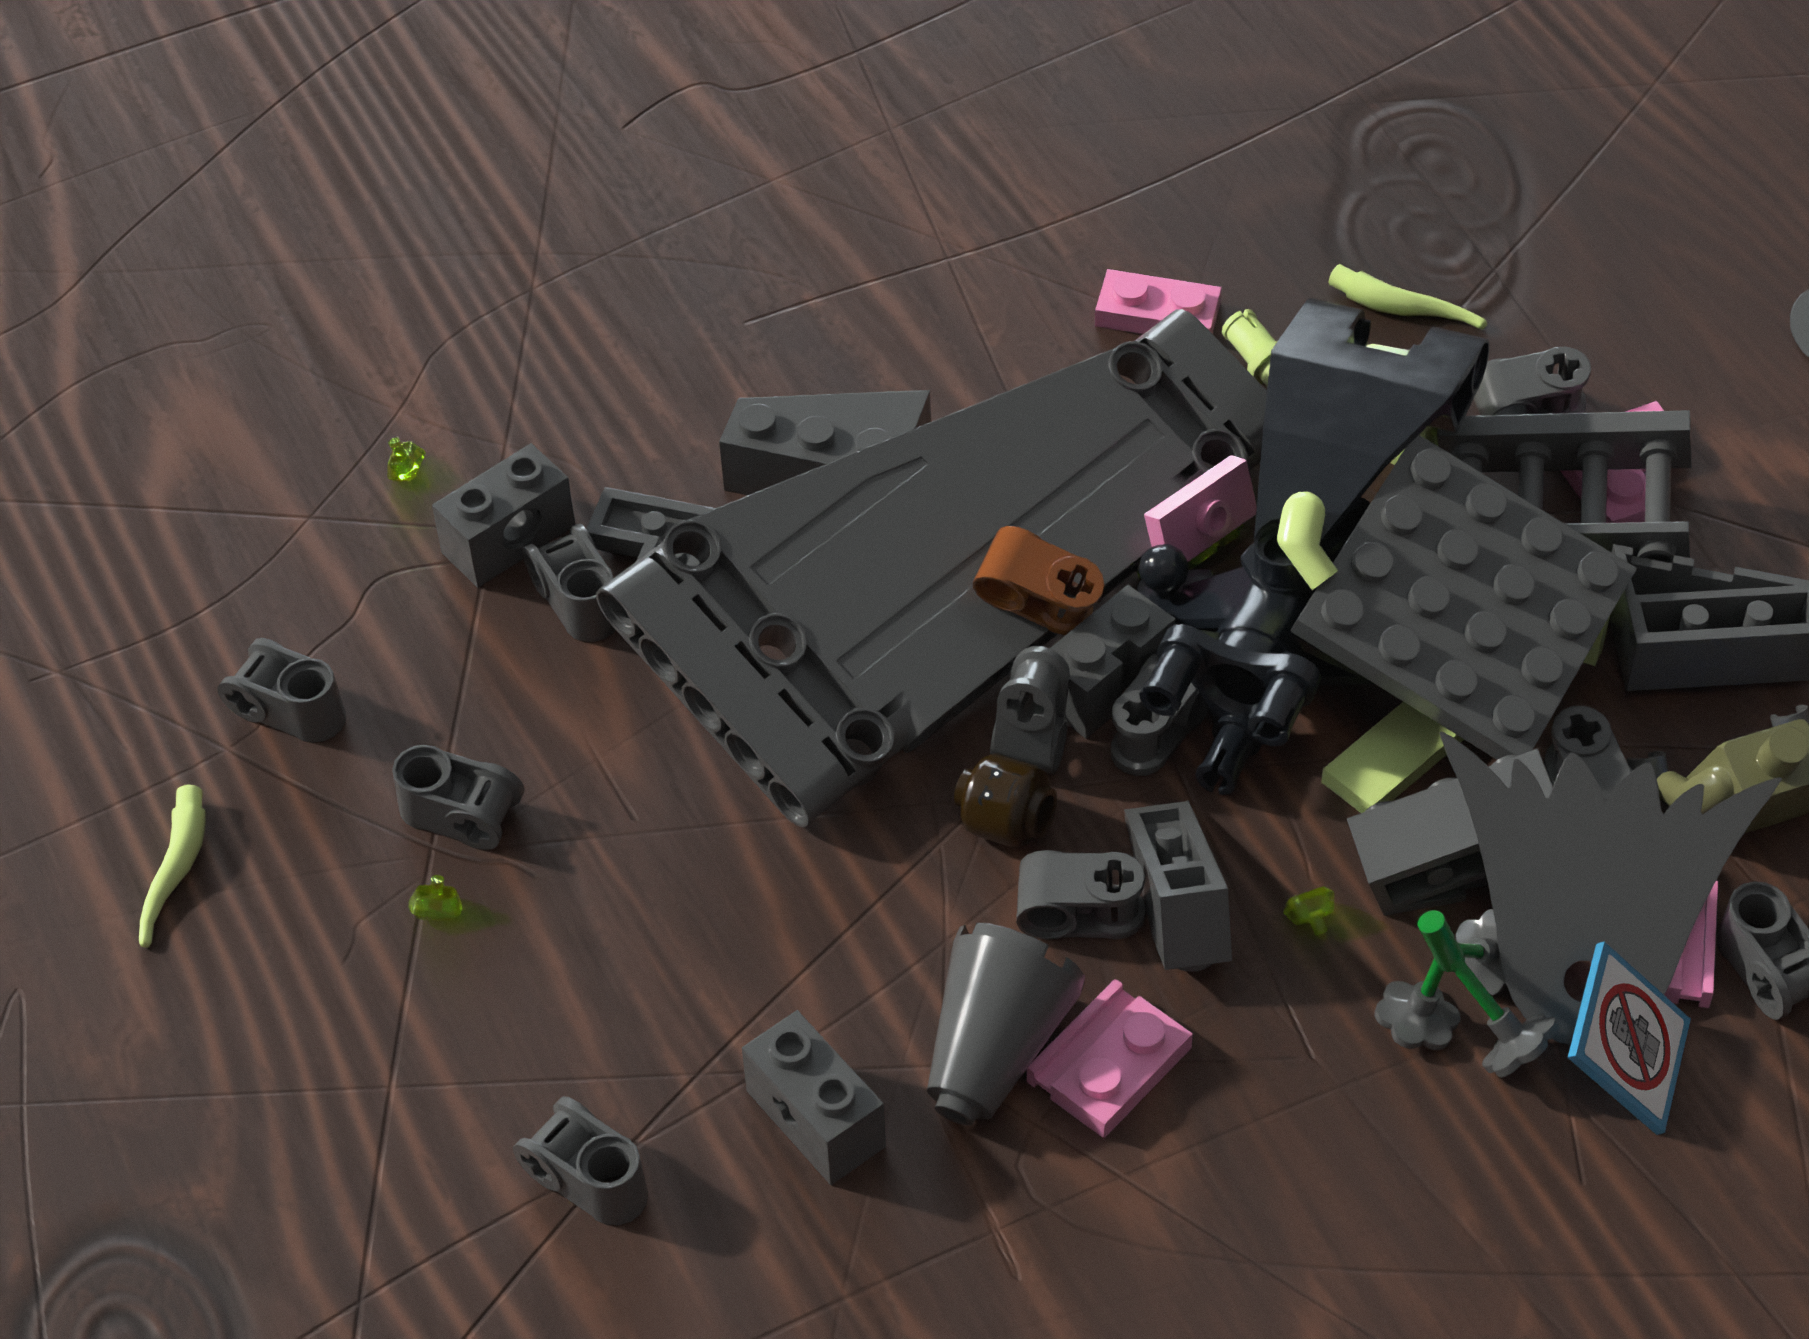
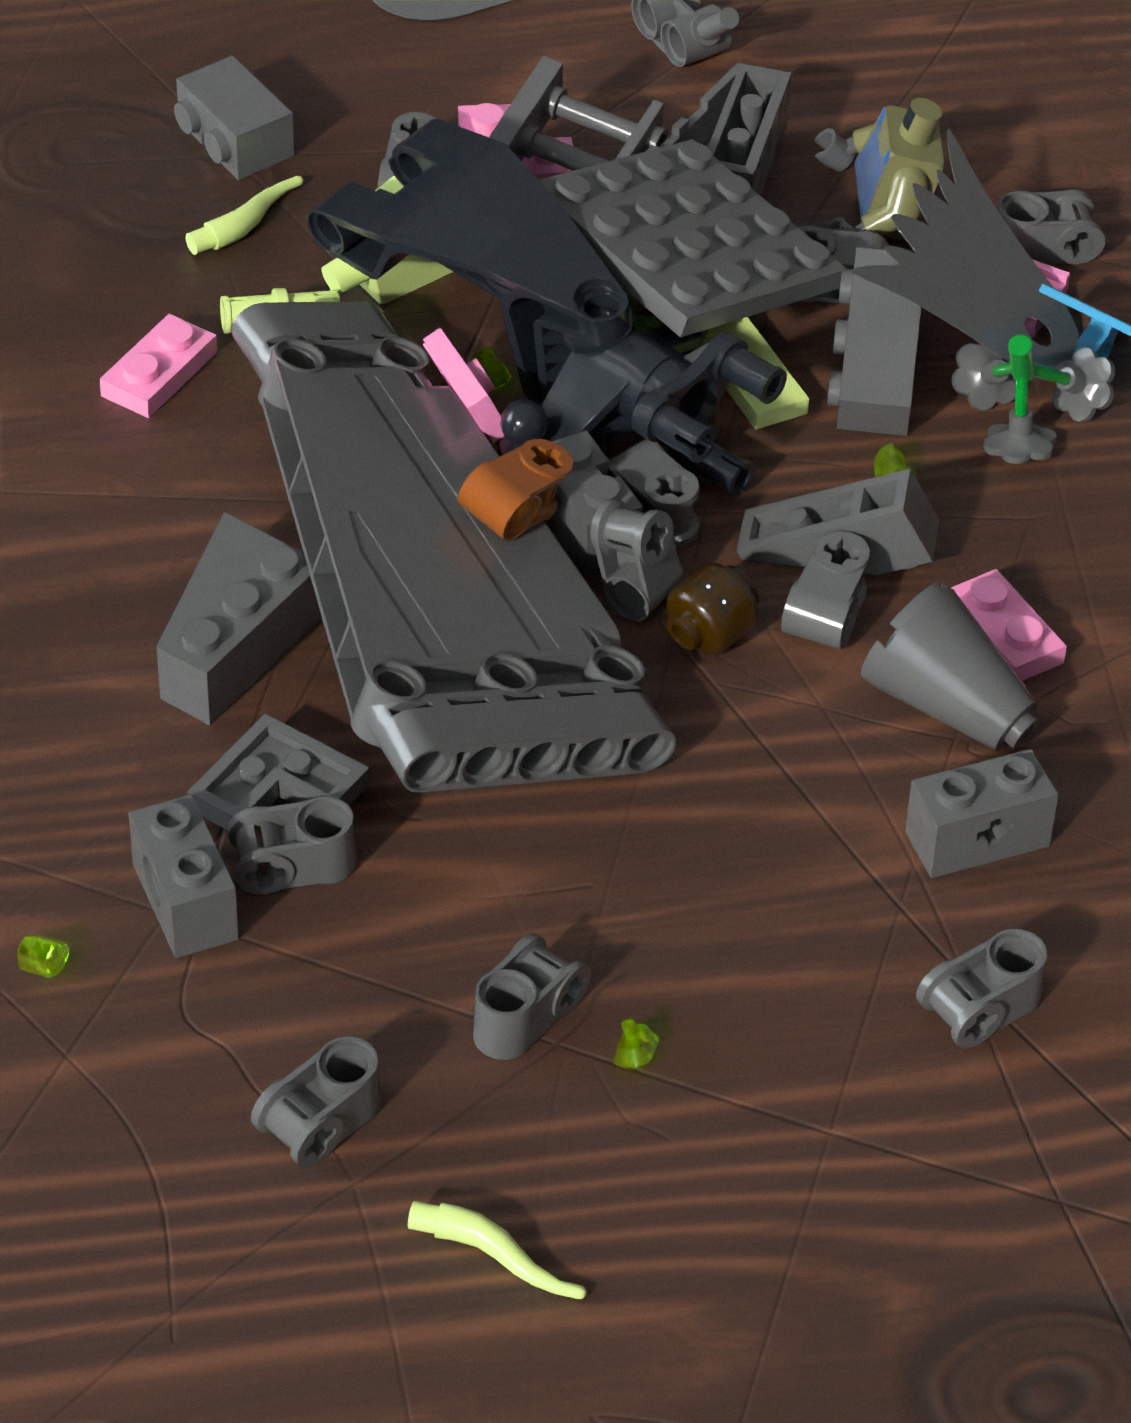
camera: 75 degrees left, 5 degrees down
yellowish green arm [1277,492,1338,590] -> none
none -> dark grey brick [174,55,294,180]

